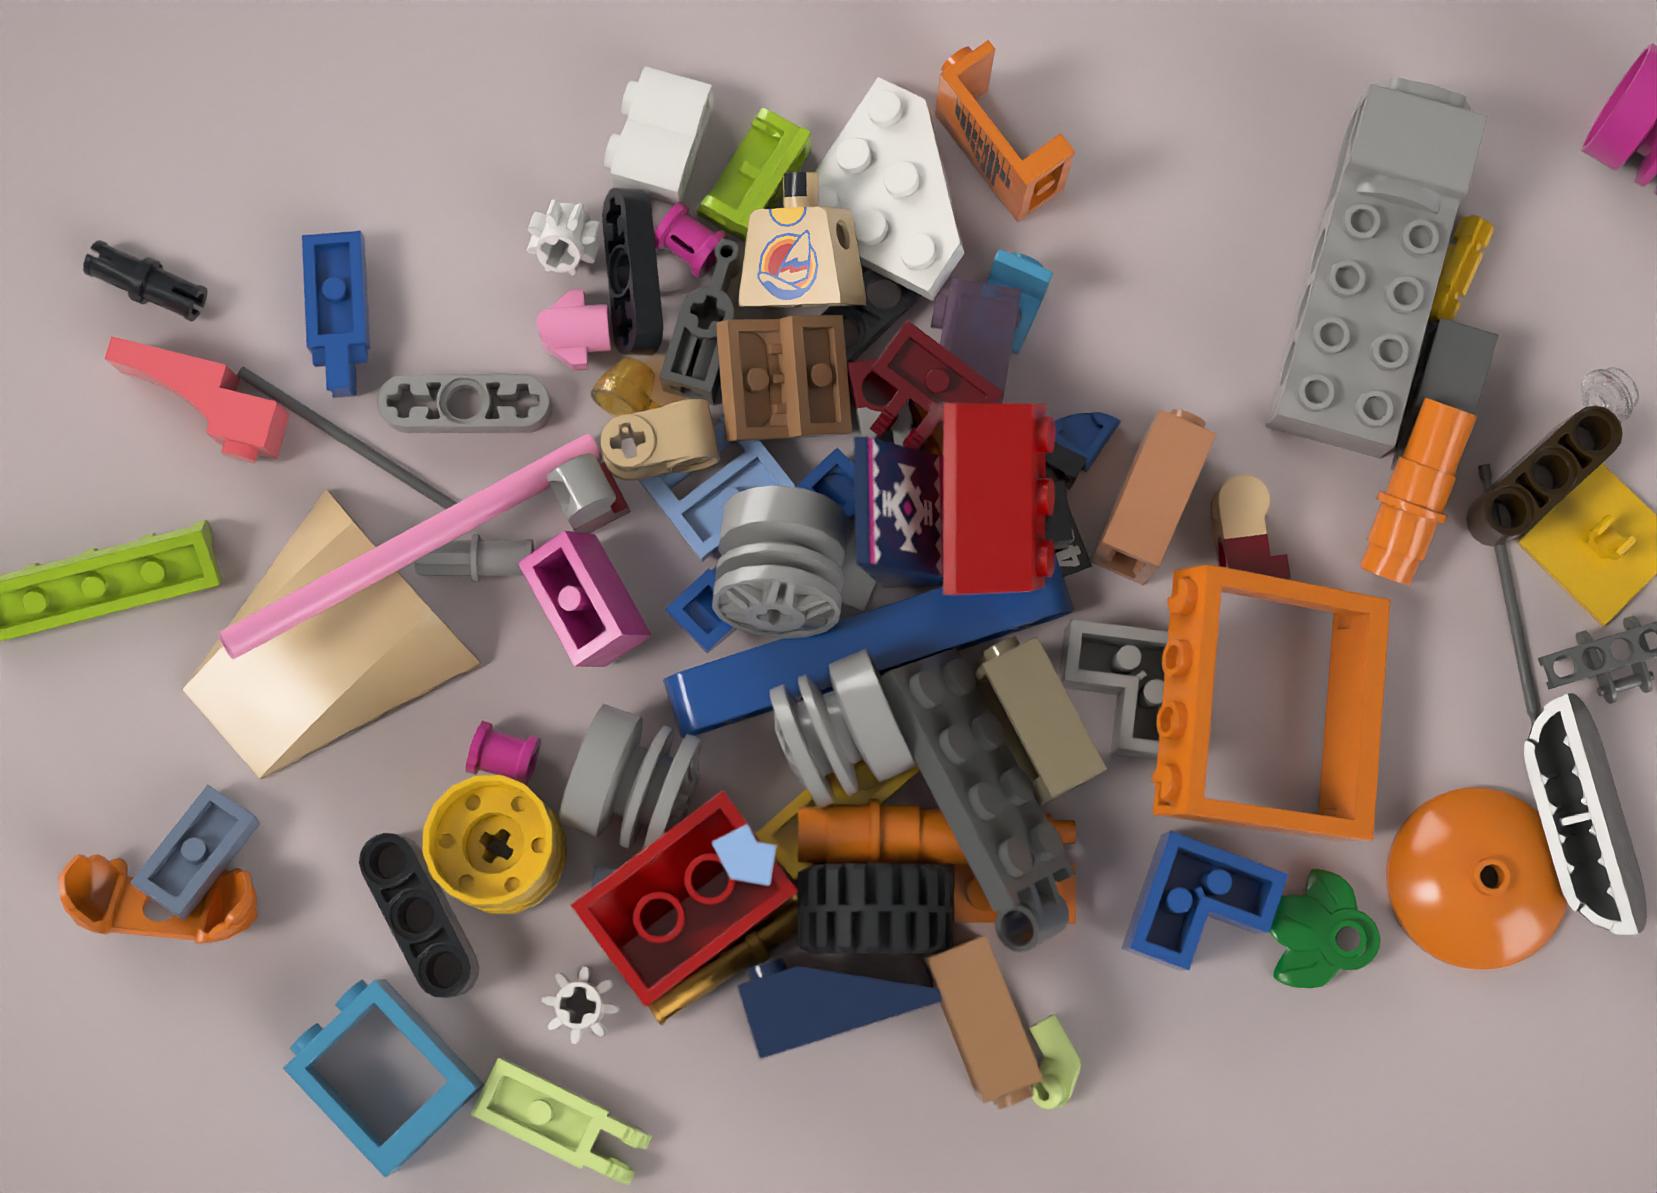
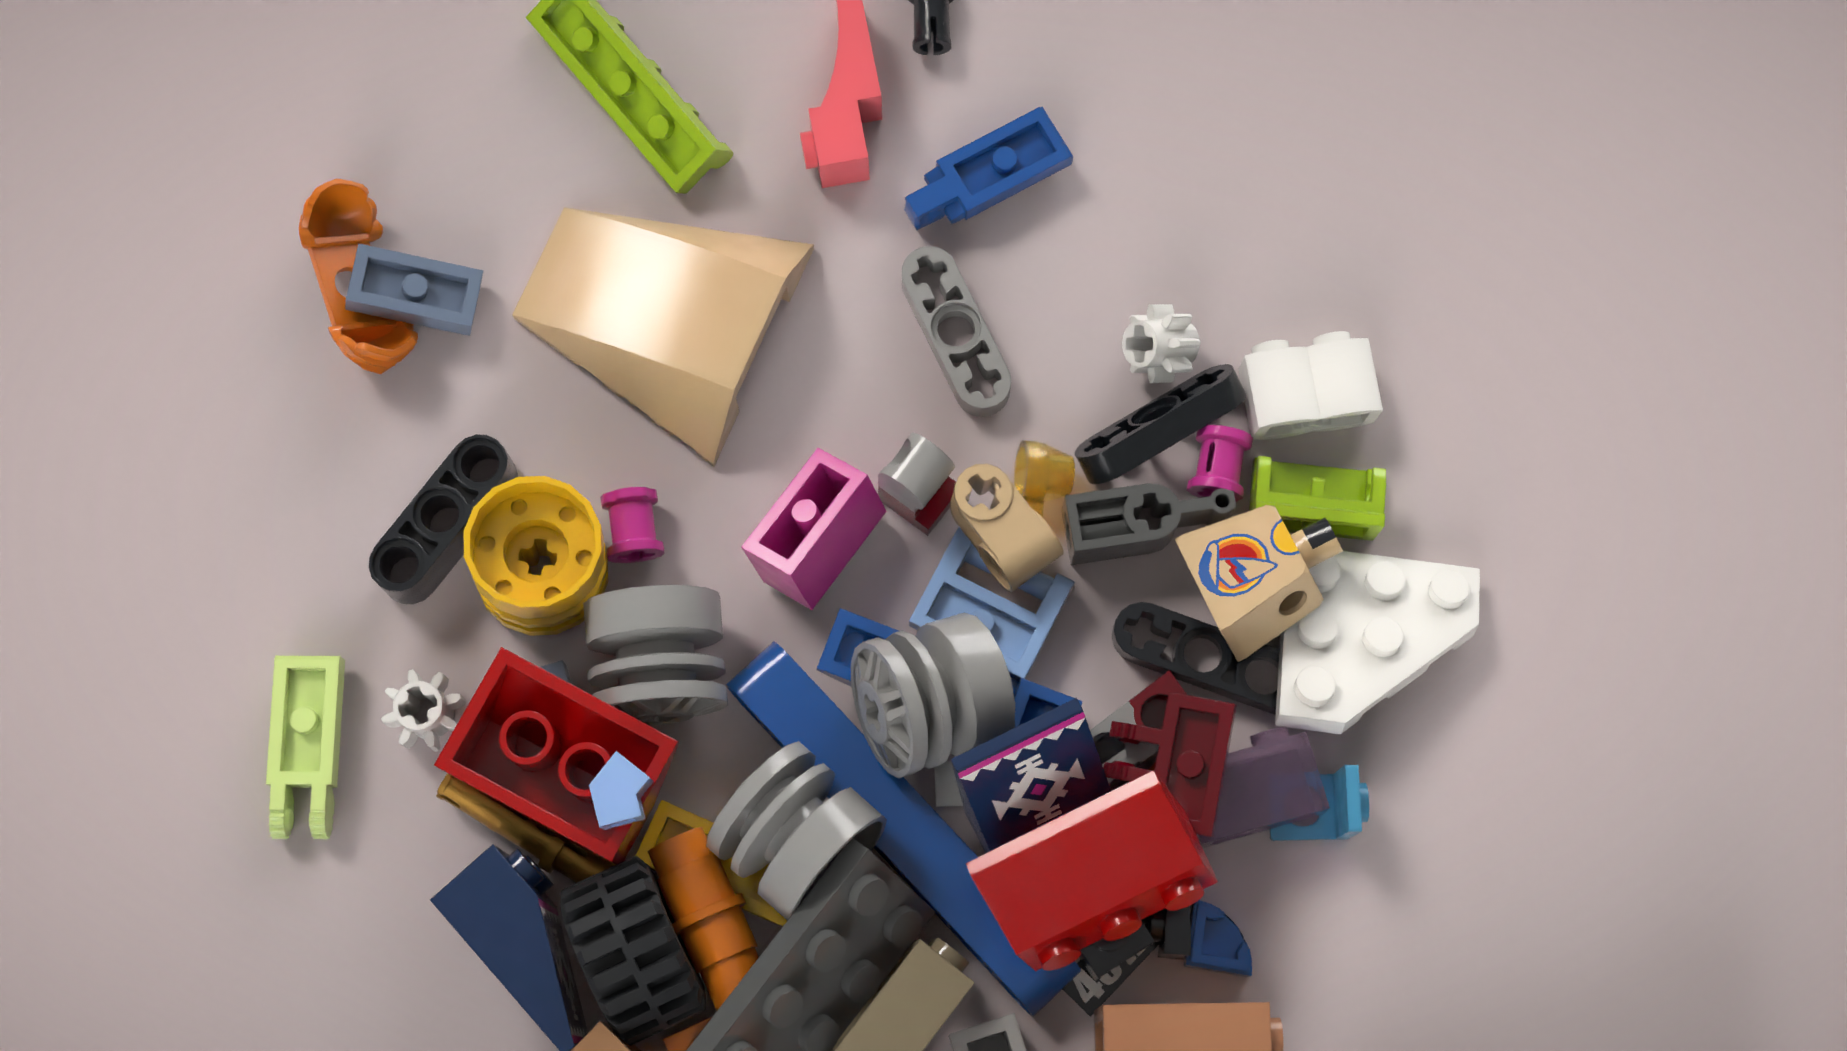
camera: 65 degrees right, 5 degrees down
bright pink piece [217,434,601,660] -> none
dark grey piece [237,366,457,509] -> none
dark azure window [283,979,485,1177] -> none
light grey axle [414,534,535,582] -> none
bright pink piece [536,289,612,371] -> none
medium nougat slope [716,315,852,442] -> none
orange panel [935,40,1075,222] -> none

